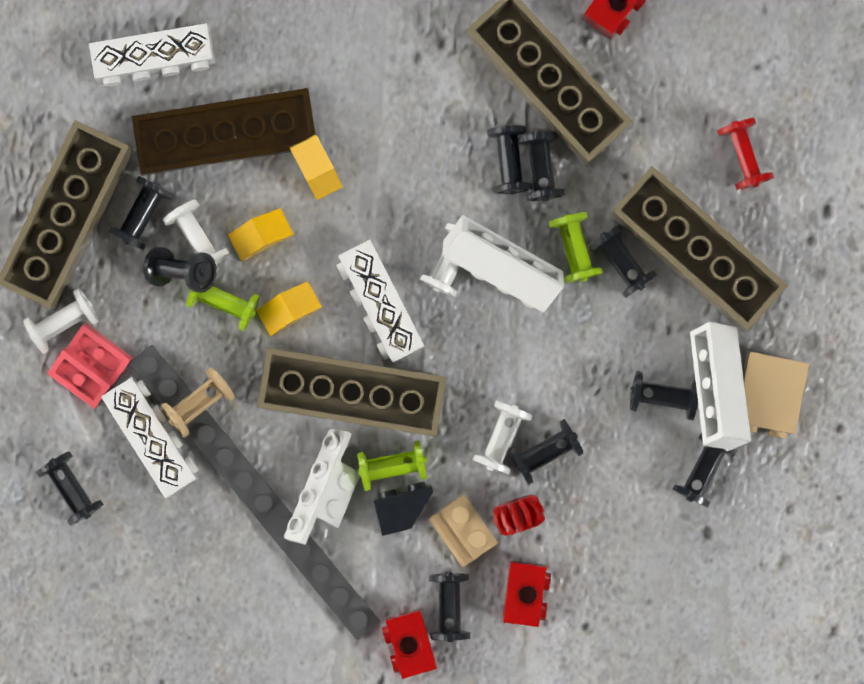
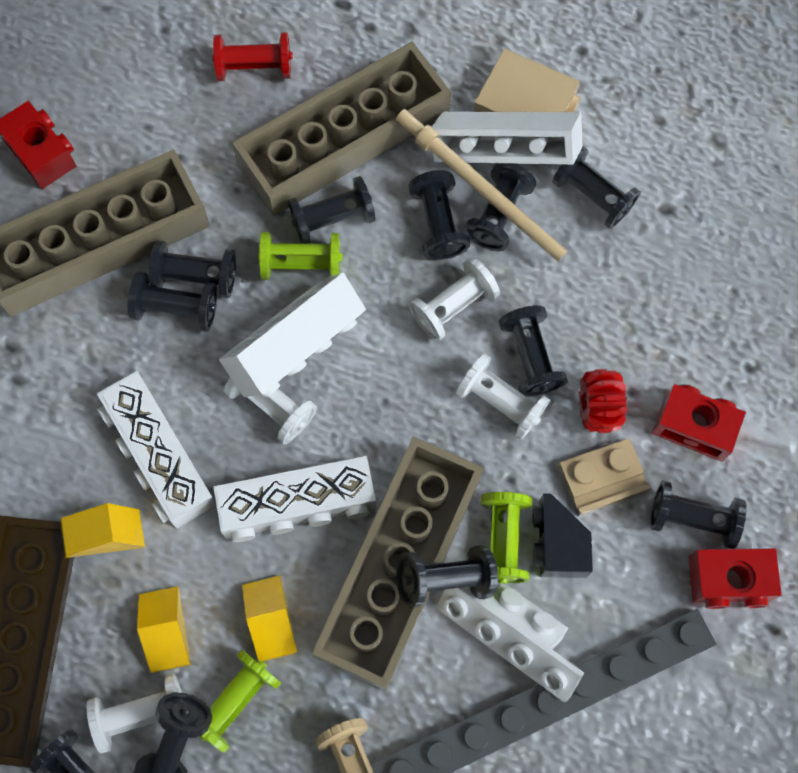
camera: 75 degrees left, 15 degrees down
none -> white brick [97,371,216,529]
none -> tan bar [396,109,567,262]
none -> black hose [396,545,498,608]
none -> black hose [408,170,470,260]
none -> white hose [409,257,500,342]

